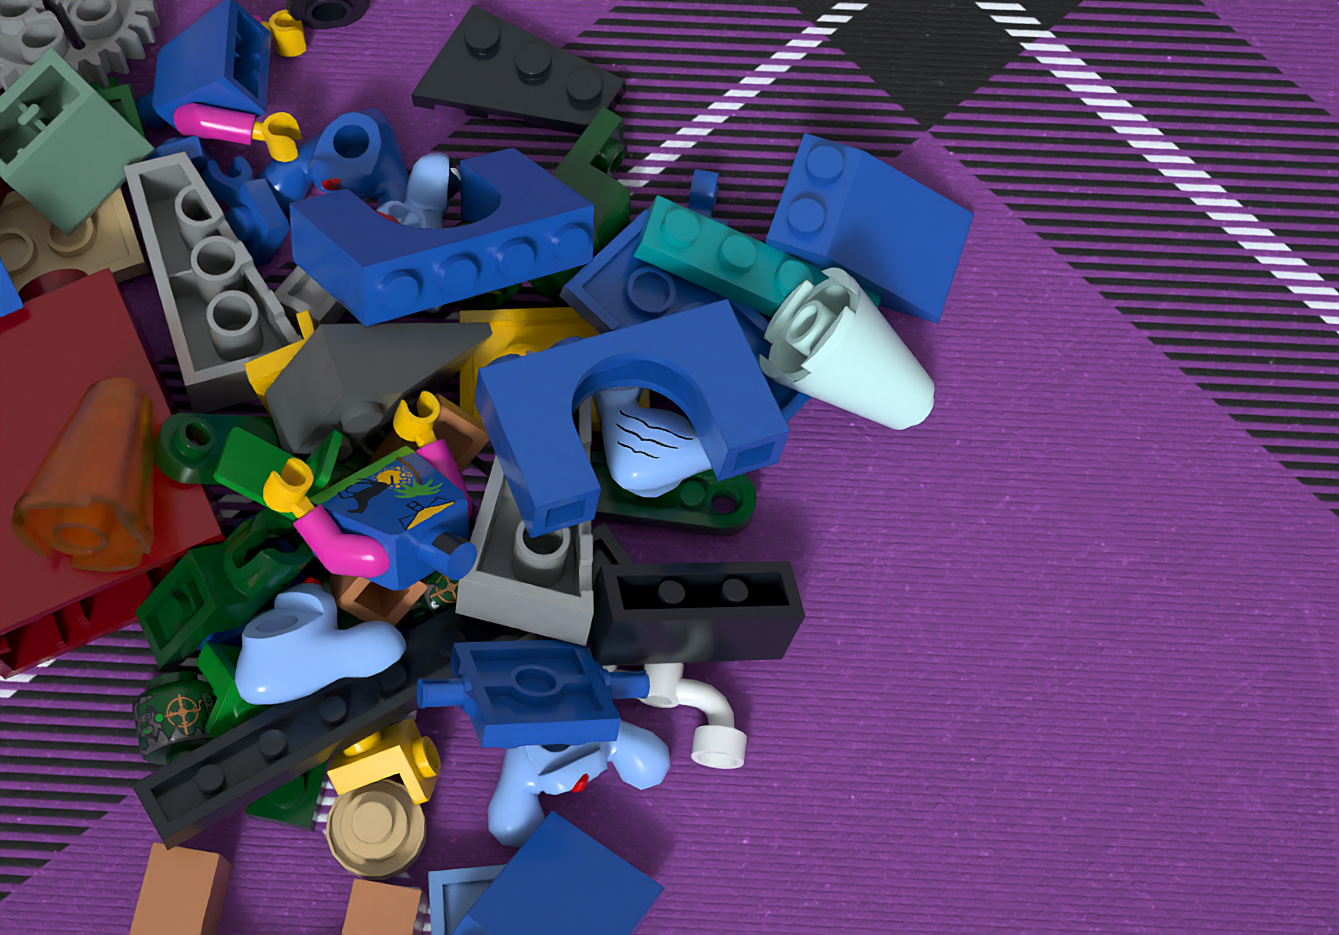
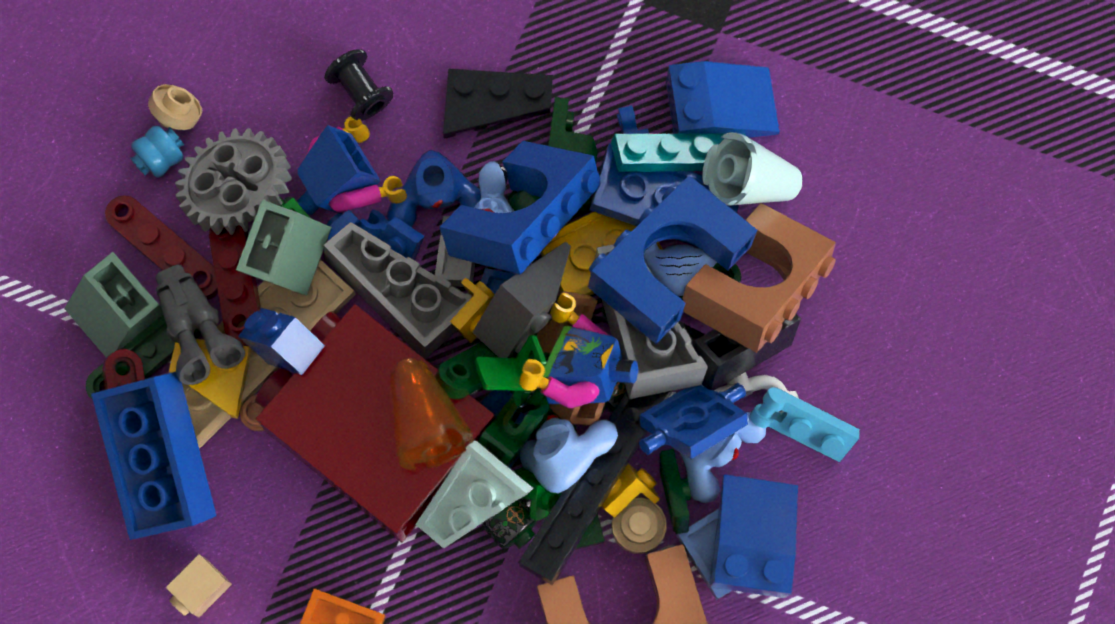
camera: 30 degrees left, 5 degrees up
none -> light aqua wing [415,440,534,548]
none -> dark green plate [659,449,691,534]
none -> nougat arch [683,203,836,353]
none -> medium azure plate [750,387,860,462]

